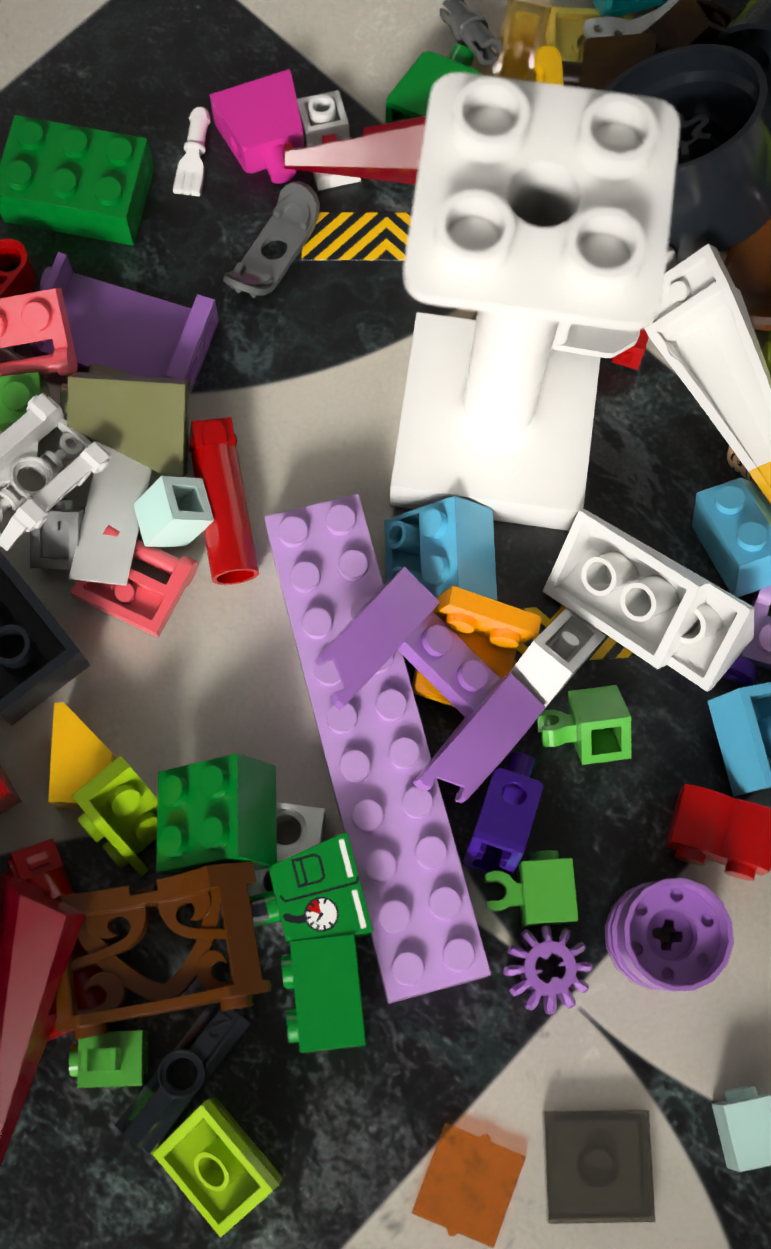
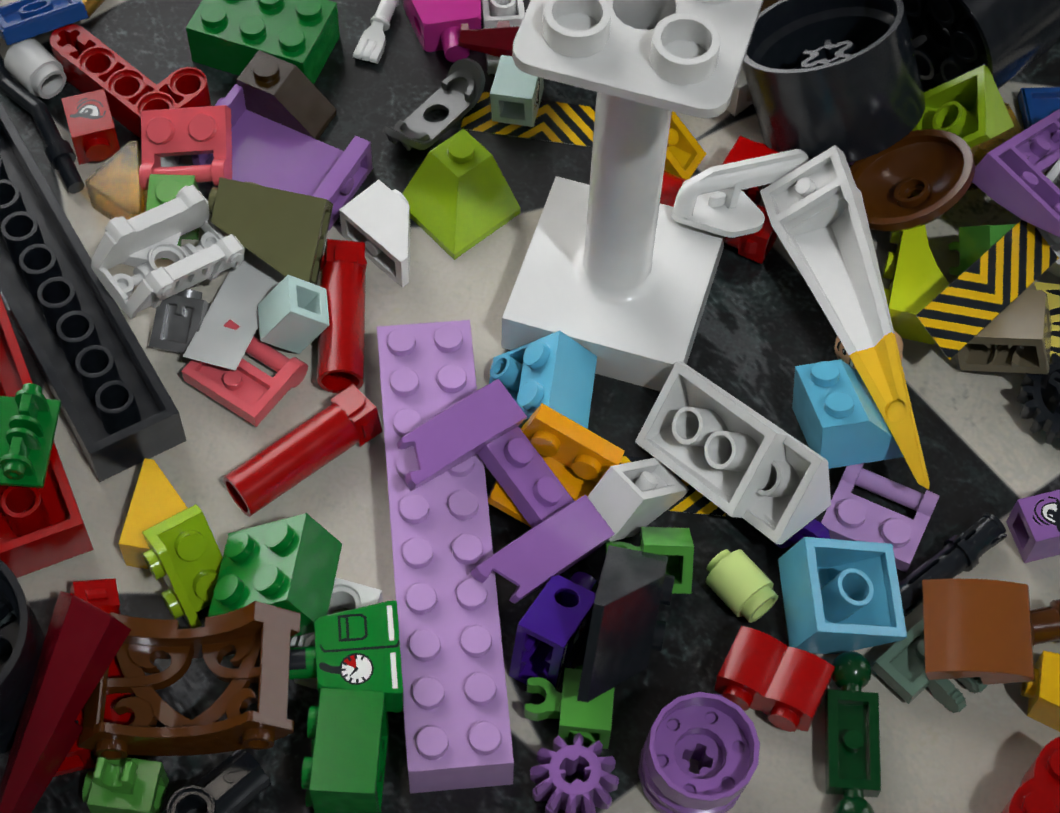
camera: 10 degrees right, 15 degrees down
none -> red piece [223,385,383,517]
none -> dark brown slope [236,50,336,140]
none -> white slope [339,179,411,288]
none -> lime slope [402,128,521,260]
none -> light aqua brick [490,55,544,127]
none -> black slope [577,545,675,702]
none -> yellowish green brick [705,549,778,623]

